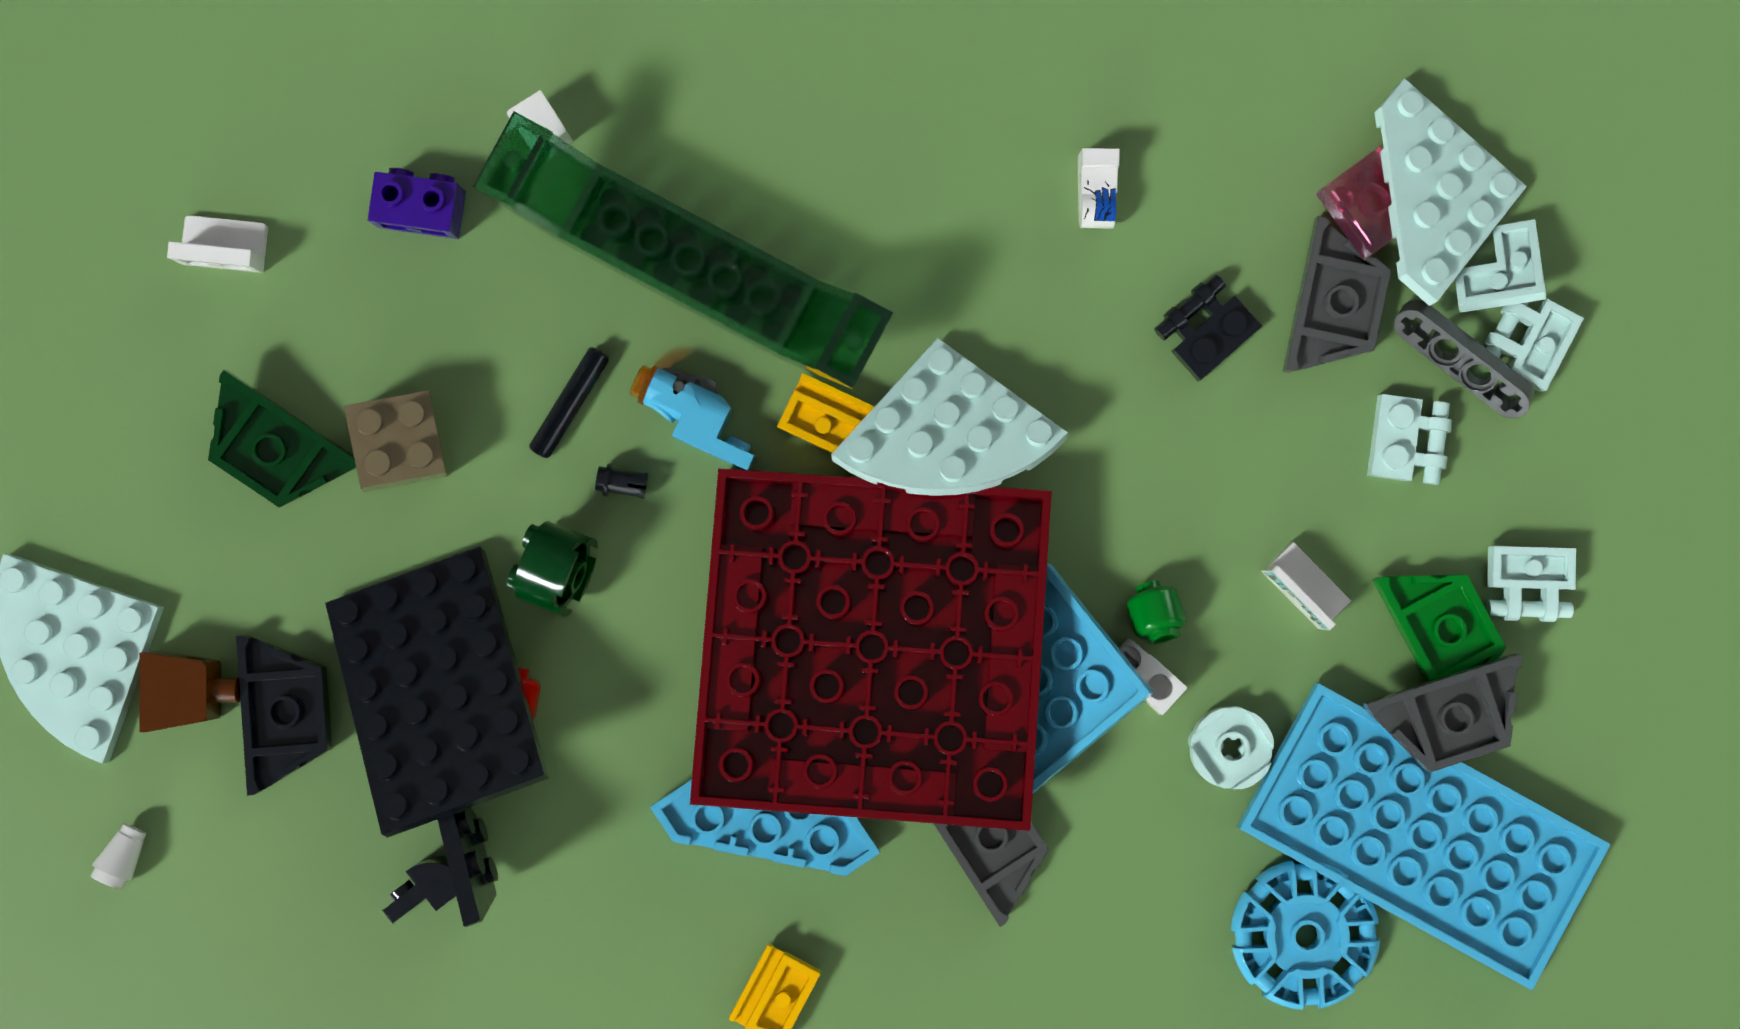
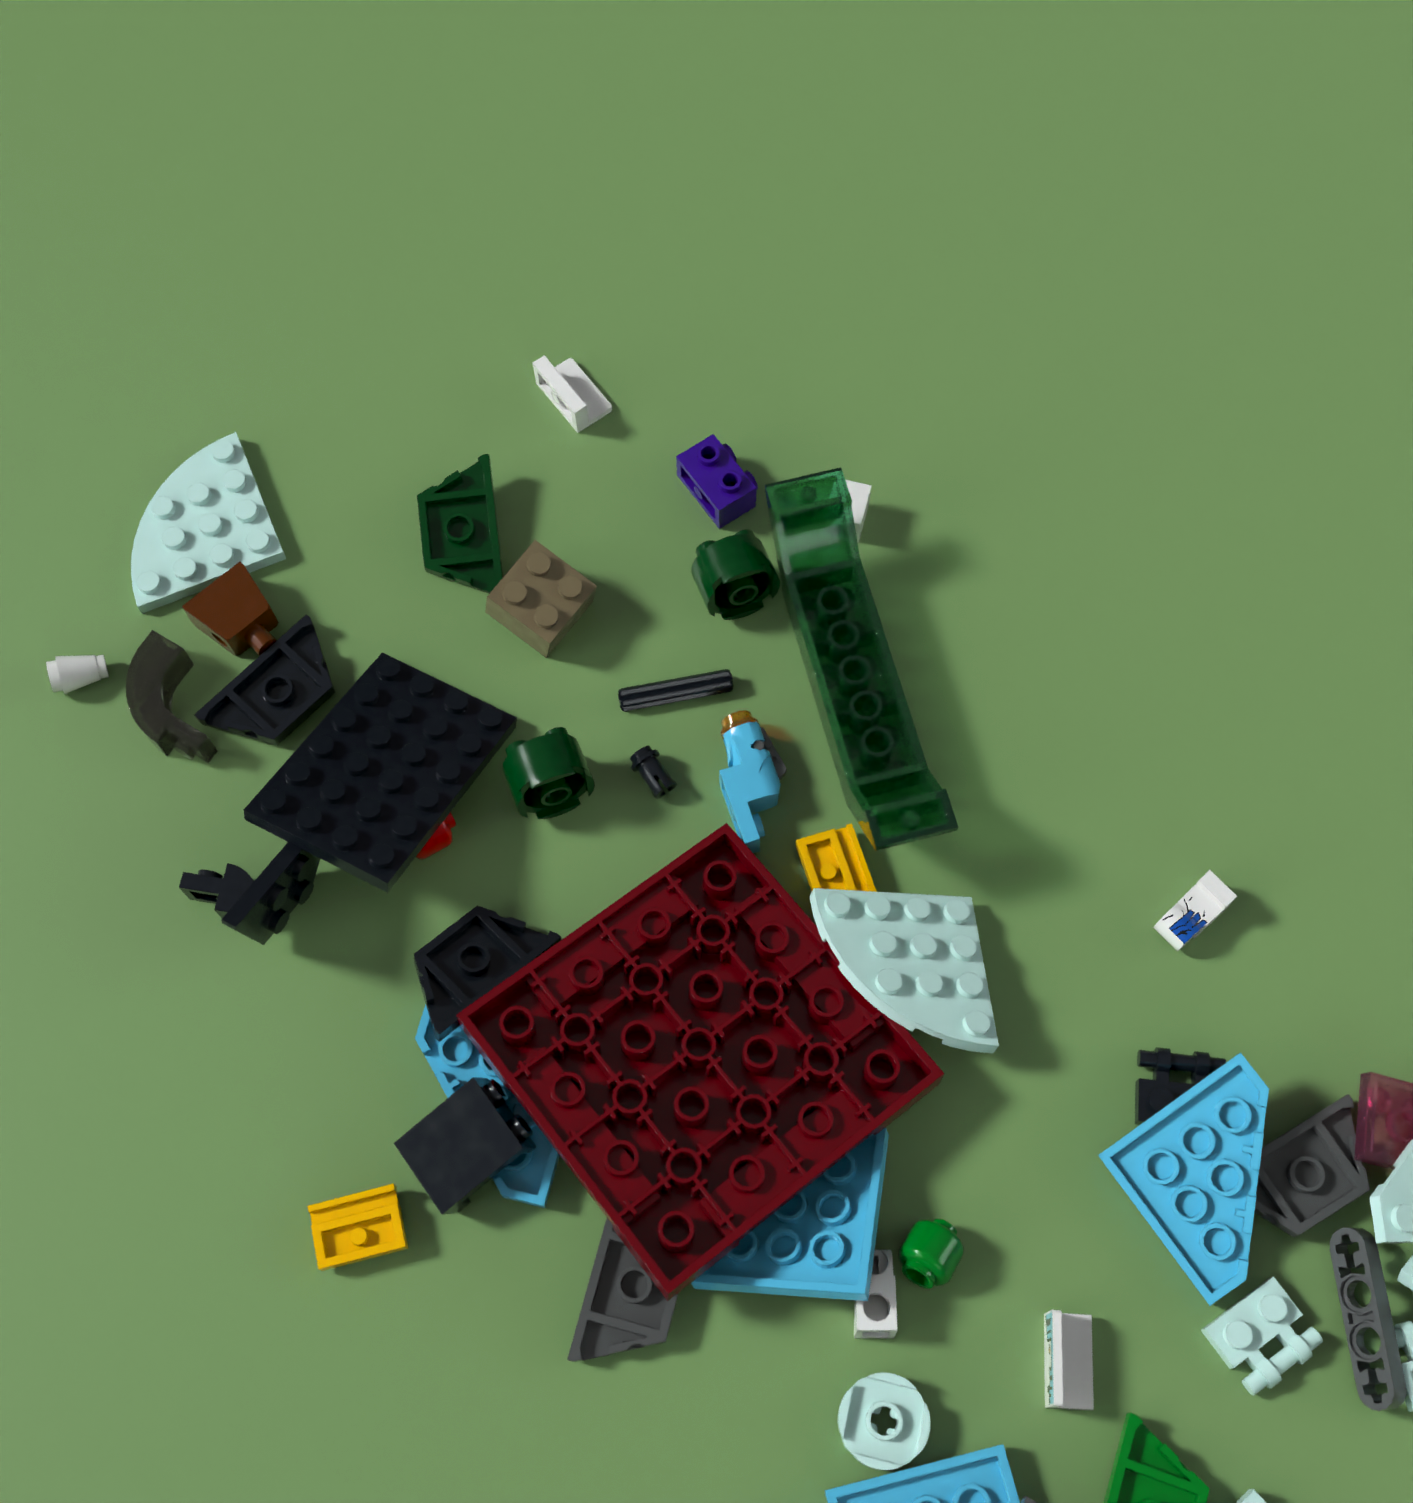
camera: 50 degrees right, 20 degrees down
none -> clear smoke arch [126,630,218,763]
none -> black panel [394,1077,536,1215]
none -> black wing [414,905,561,1042]
none -> dark green brick [691,529,780,620]
none -> medium azure plate [1098,1052,1269,1306]

